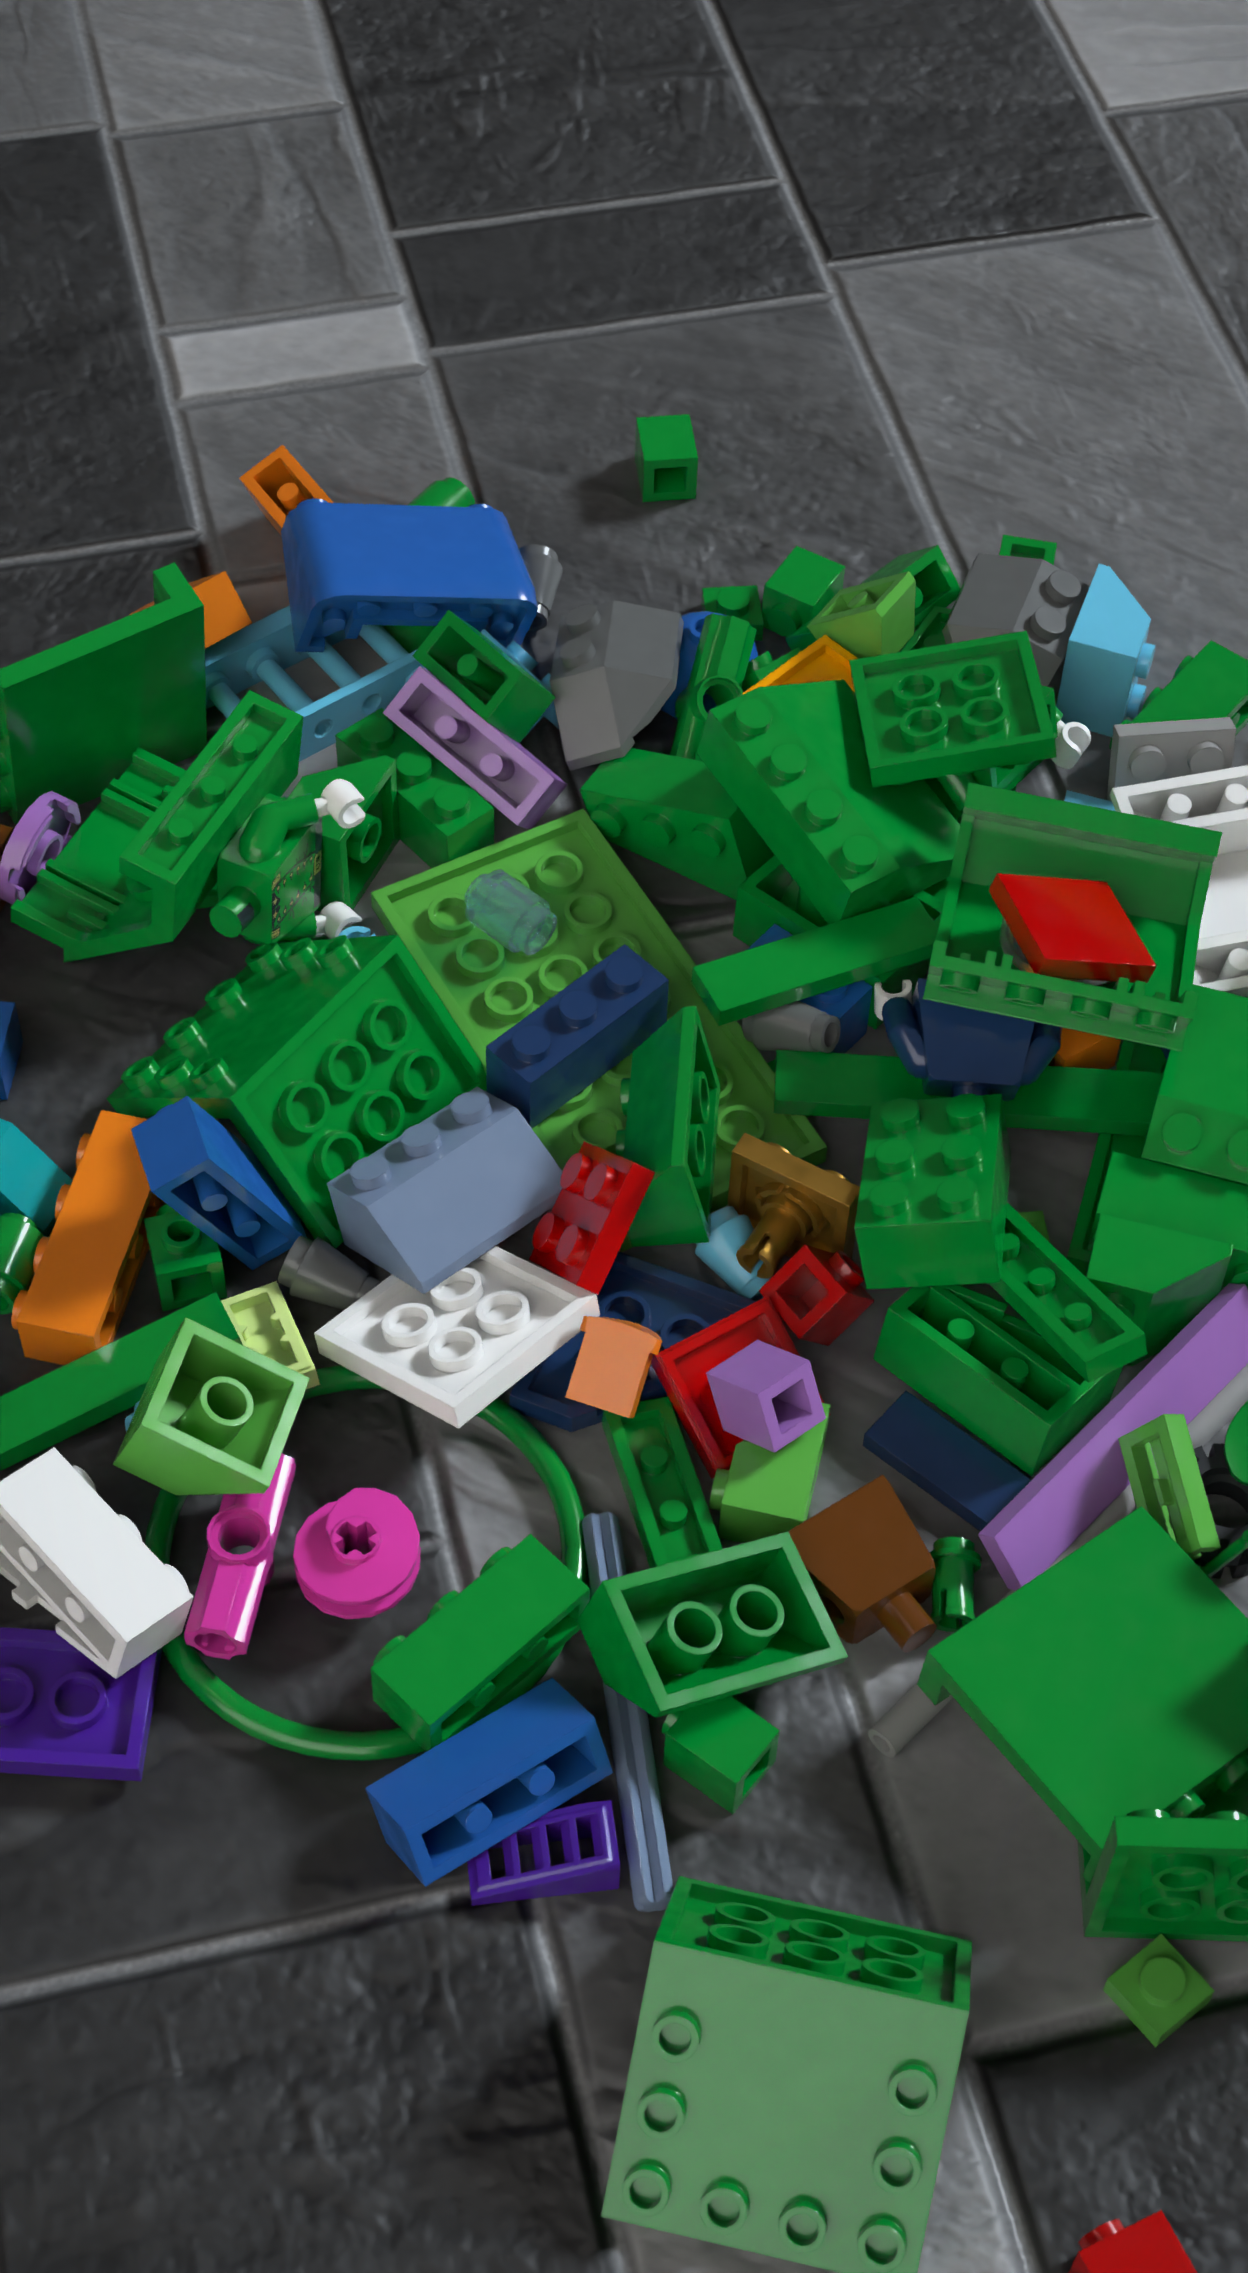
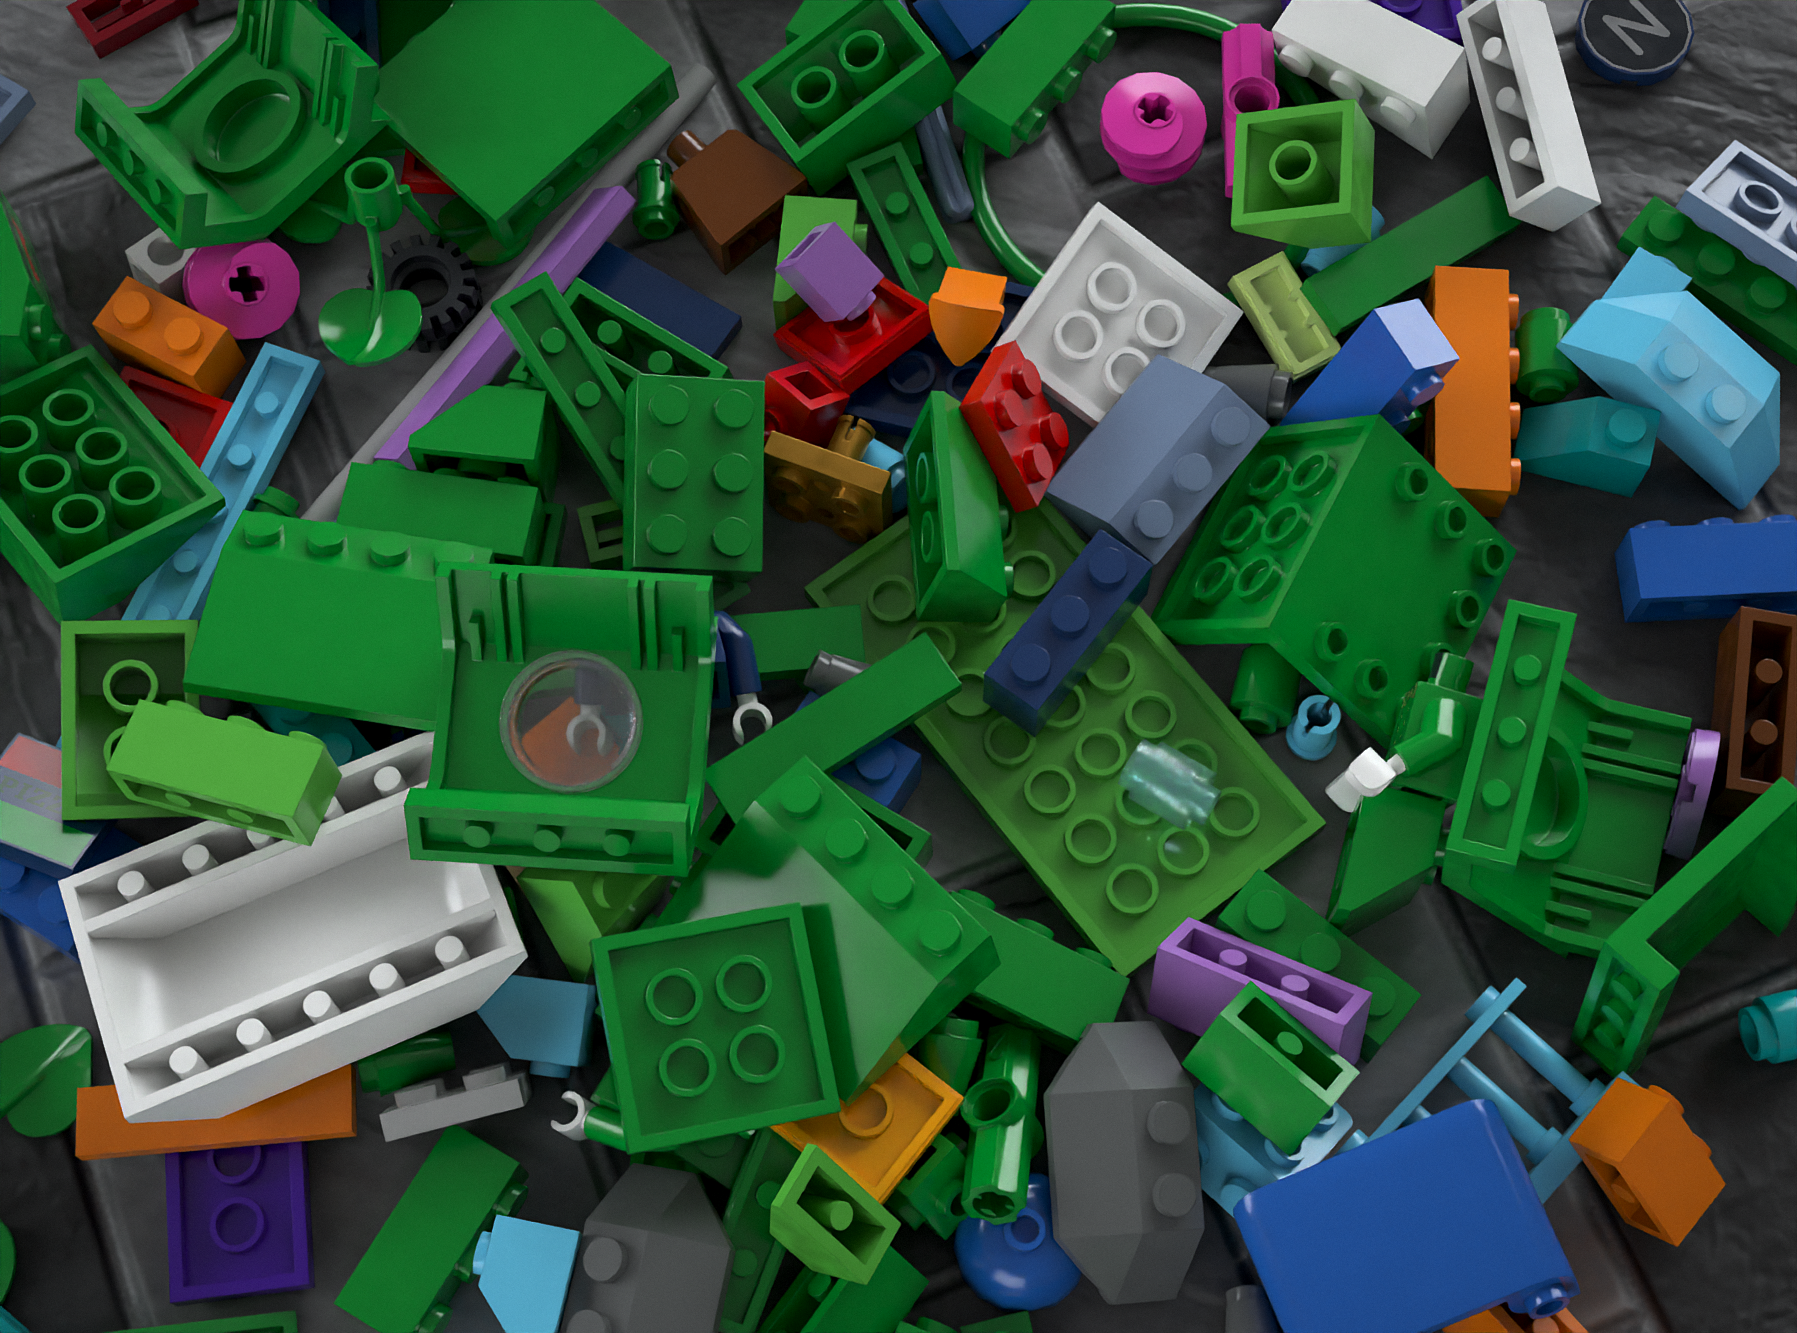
camera: 175 degrees right, 15 degrees up
red tile [988,873,1156,983] -> none
bright green tile [1118,1414,1221,1560] -> none

